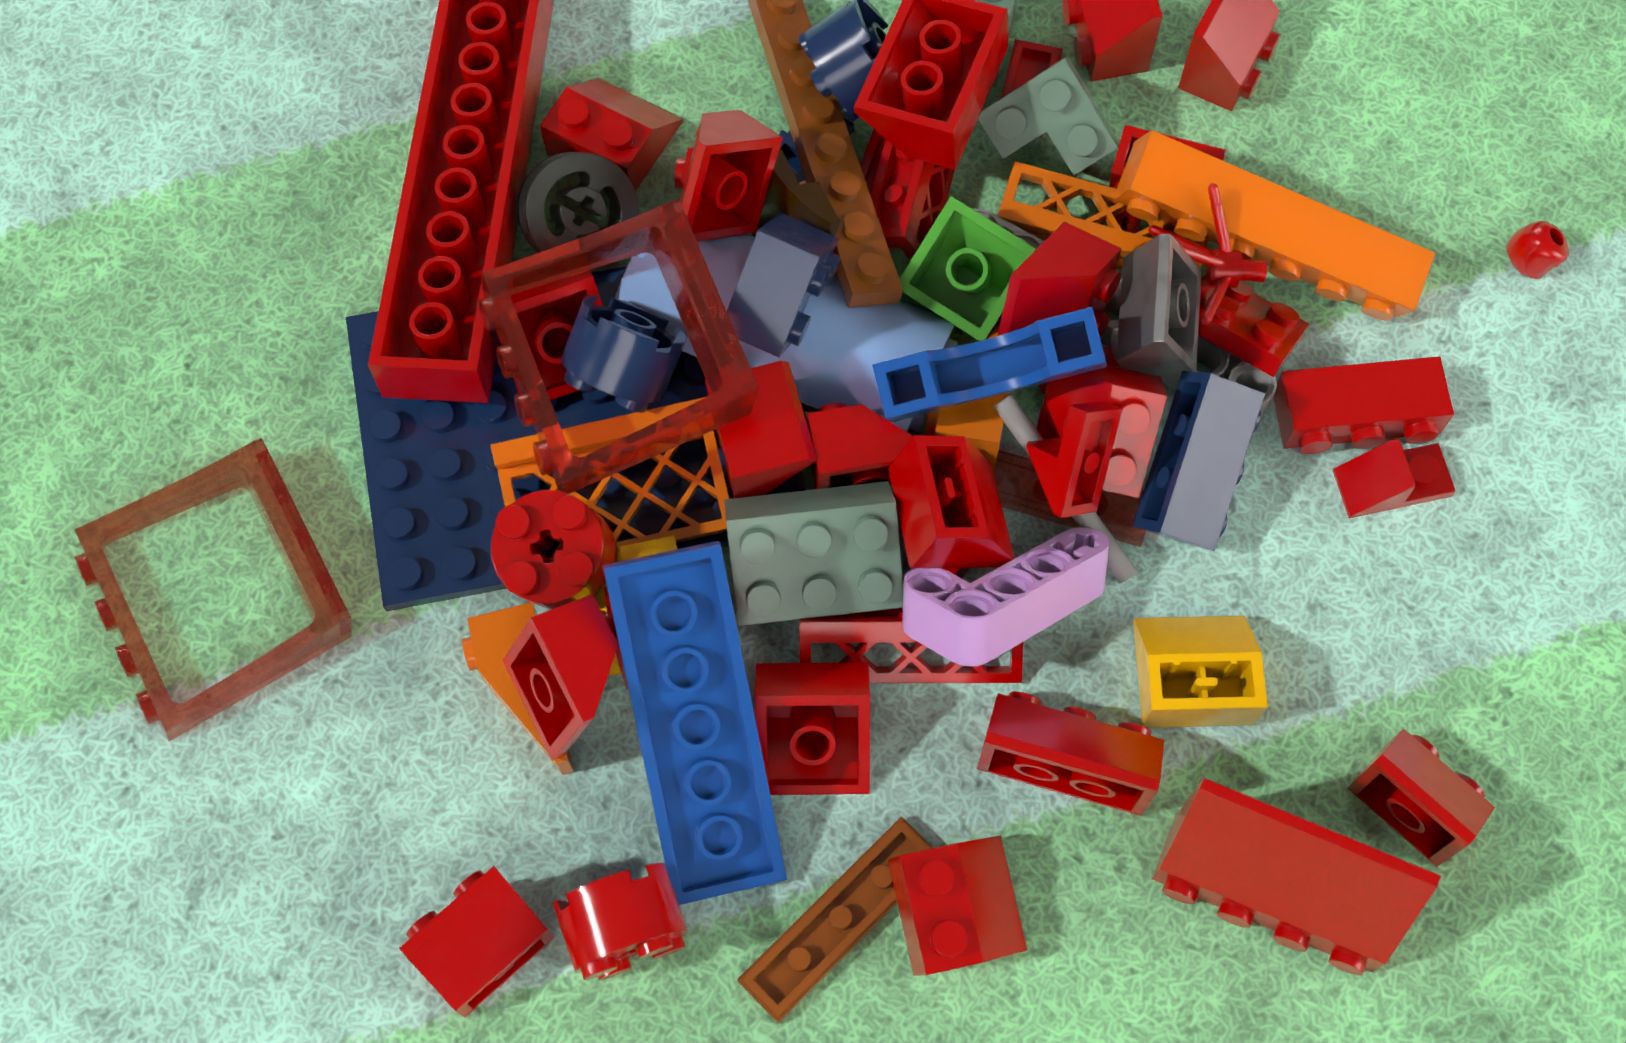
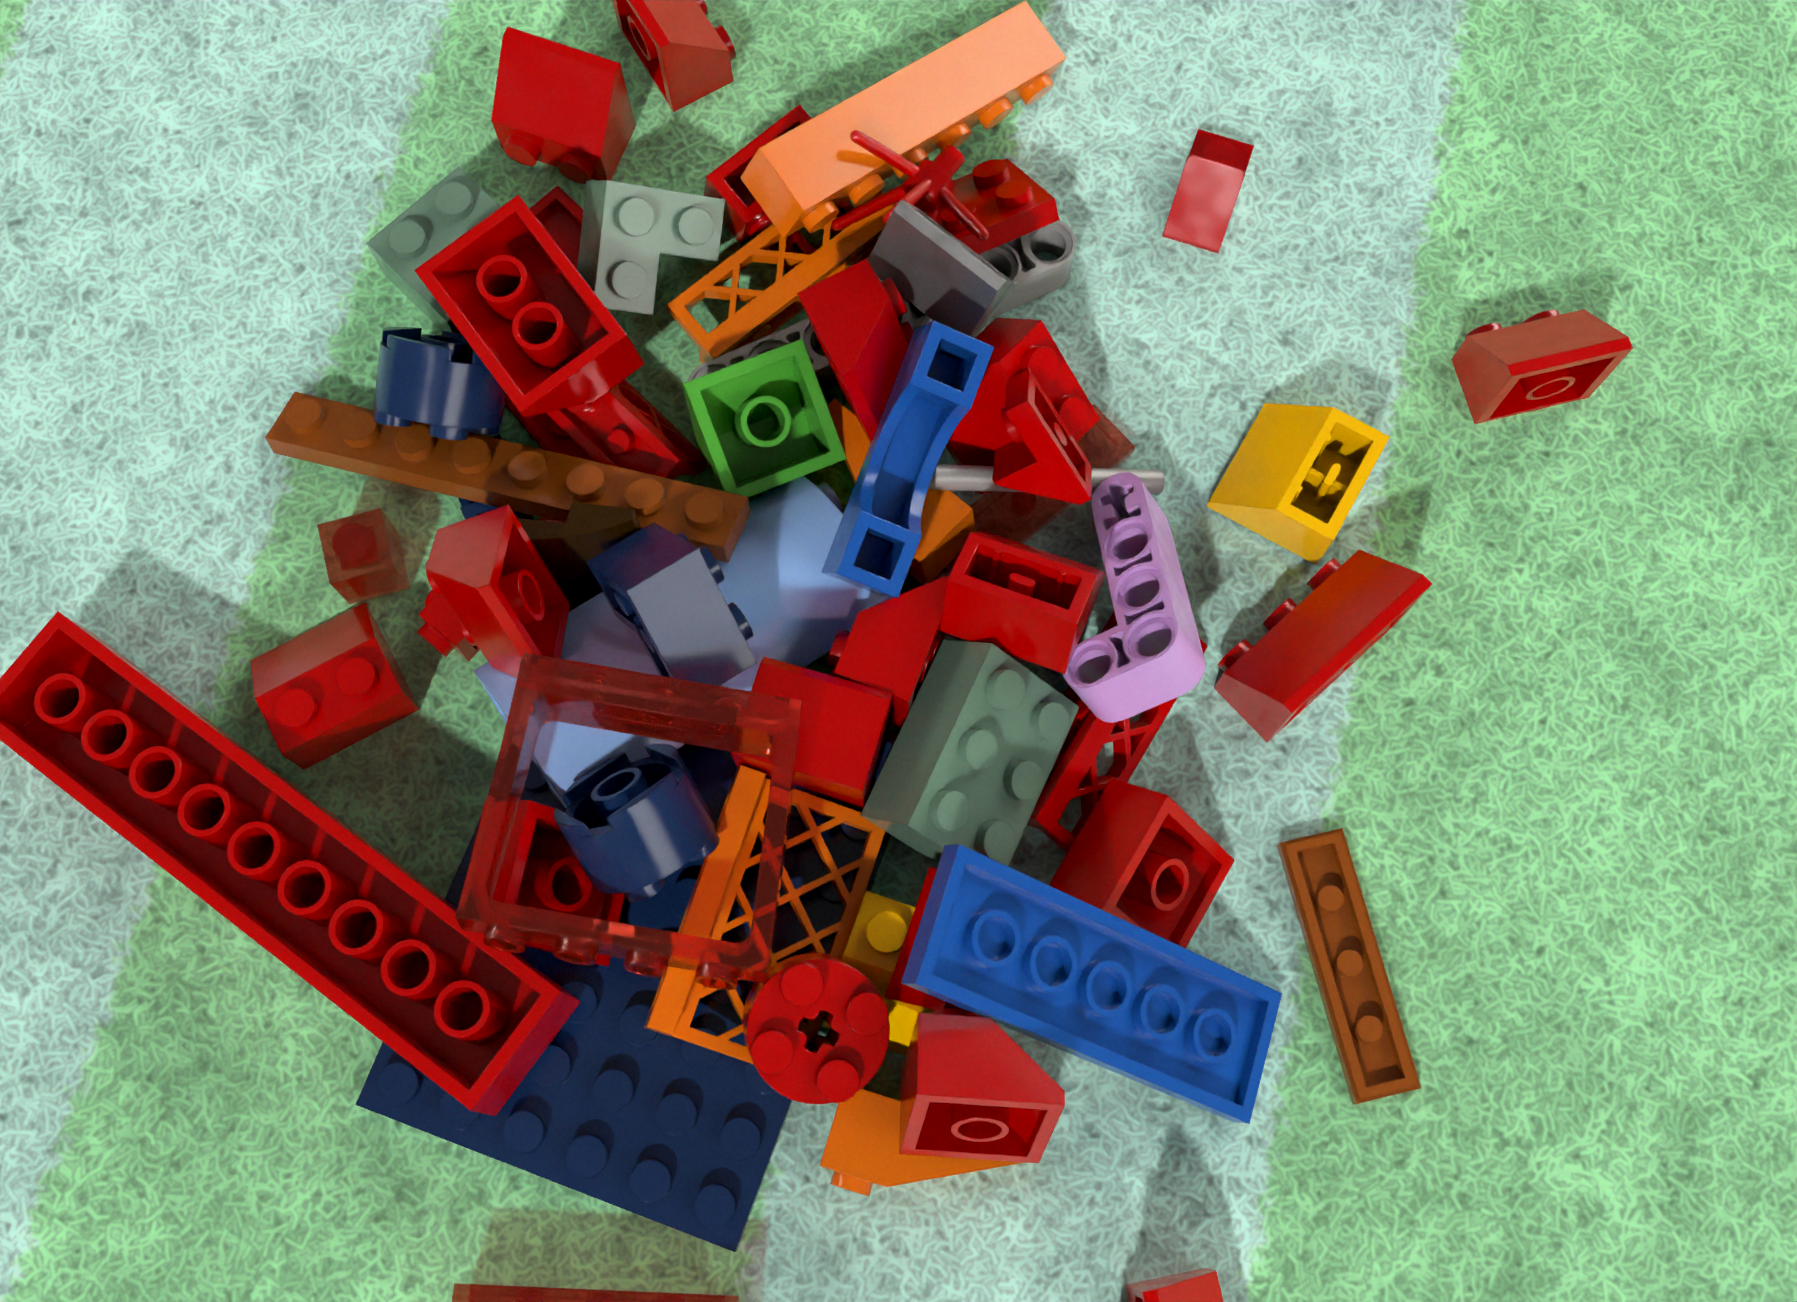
camera: 60 degrees left, 5 degrees up
pearl dark grey wheel [517,152,639,268] -> none
red brick [553,863,688,980] -> none
red slope [888,835,1027,976] -> none
brick [1133,371,1265,551] -> none
red slope [1152,778,1441,975] -> none
red brick [1273,356,1454,454] -> none
none -> clear red brick [317,508,411,604]

